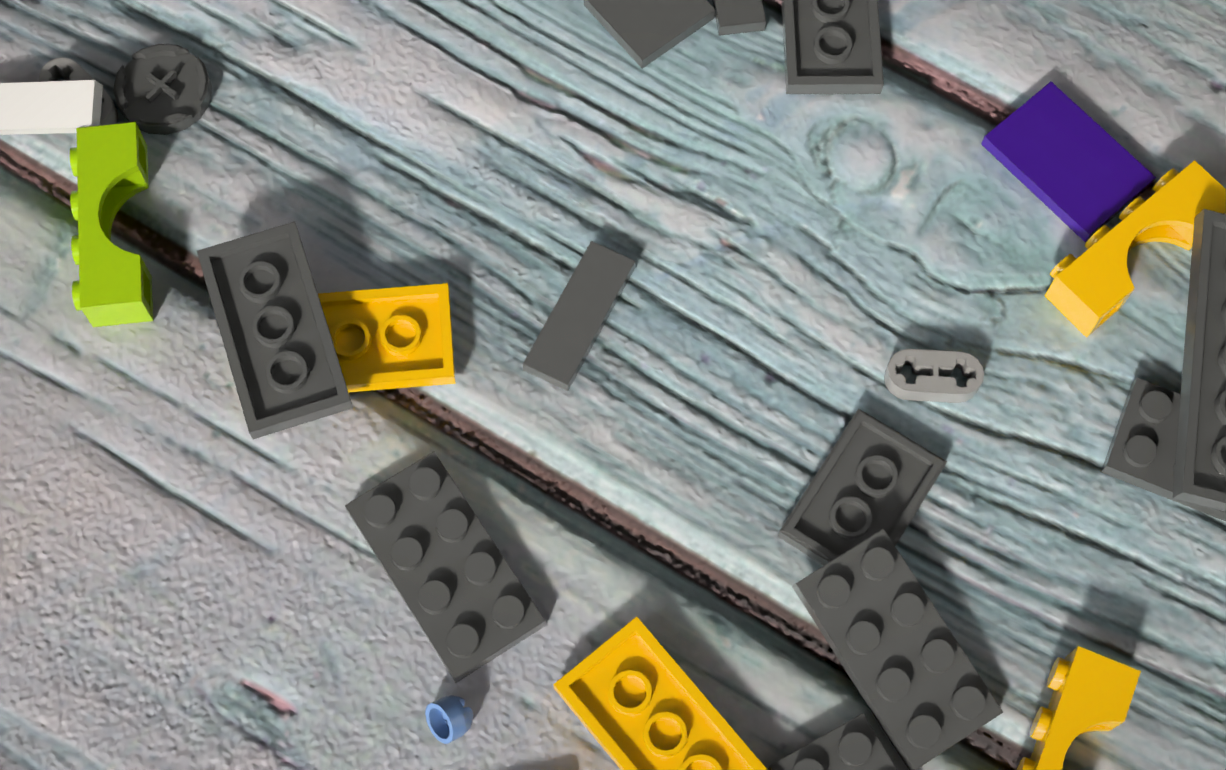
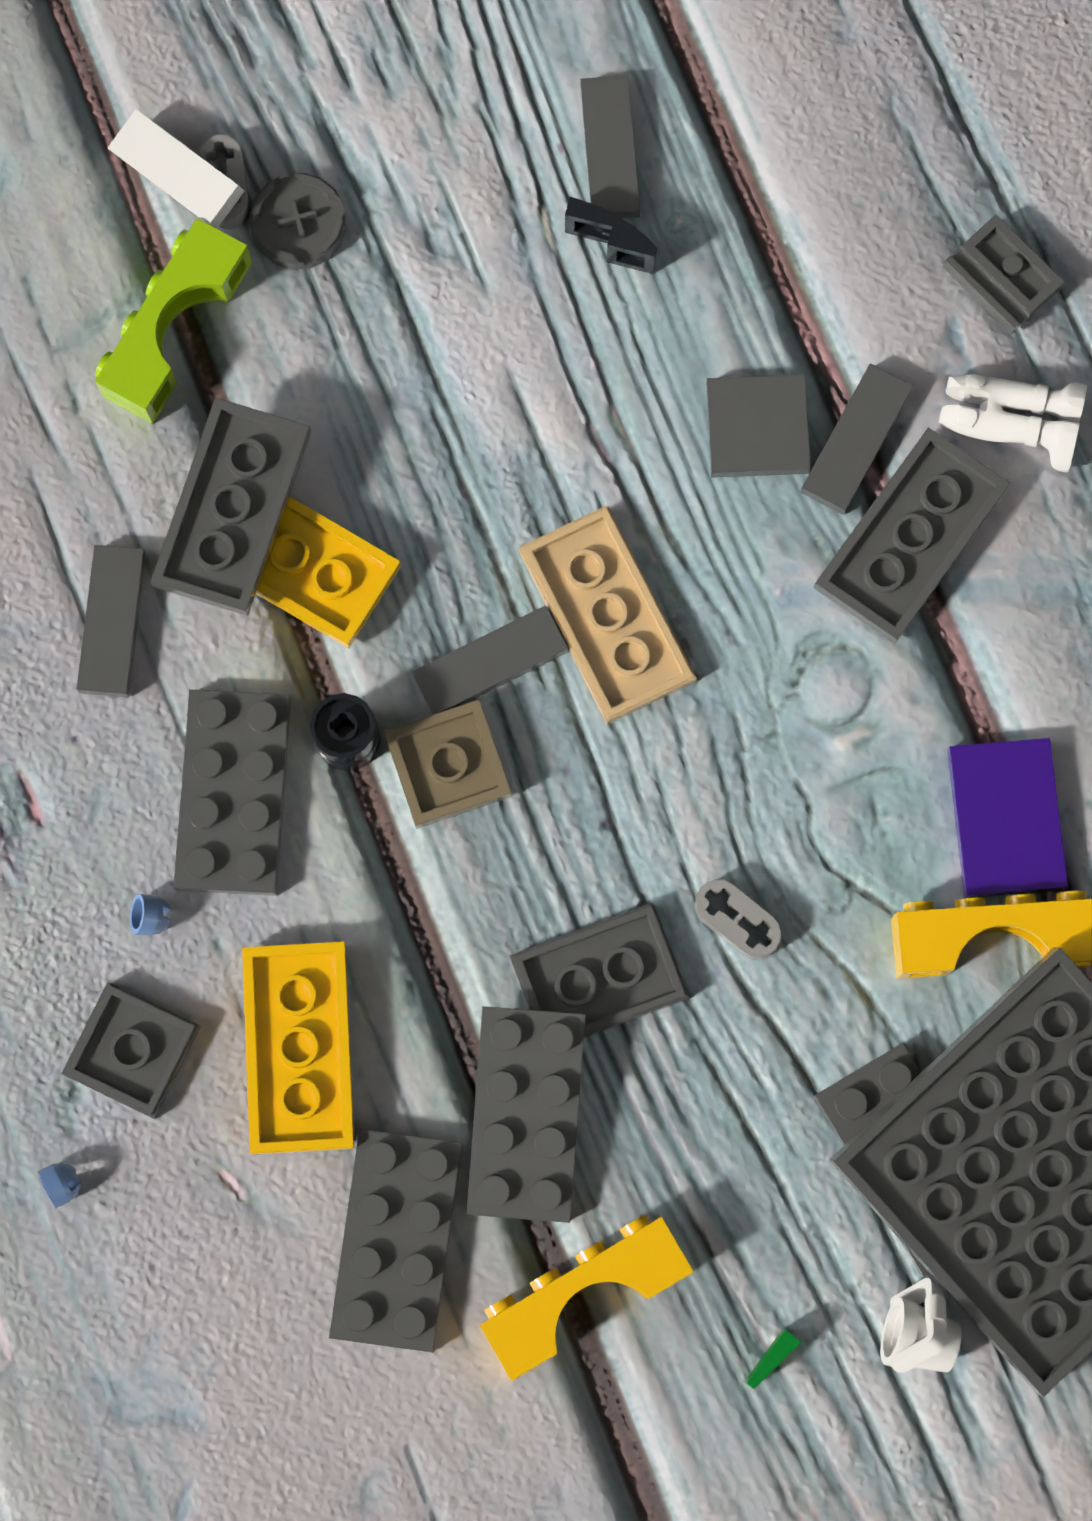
camera: 40 degrees right, 10 degrees up
none -> dark grey tile [76,545,146,698]
none -> black wheel [309,693,380,771]
none -> dark tan plate [384,700,512,829]
none -> tan tile [519,505,697,725]

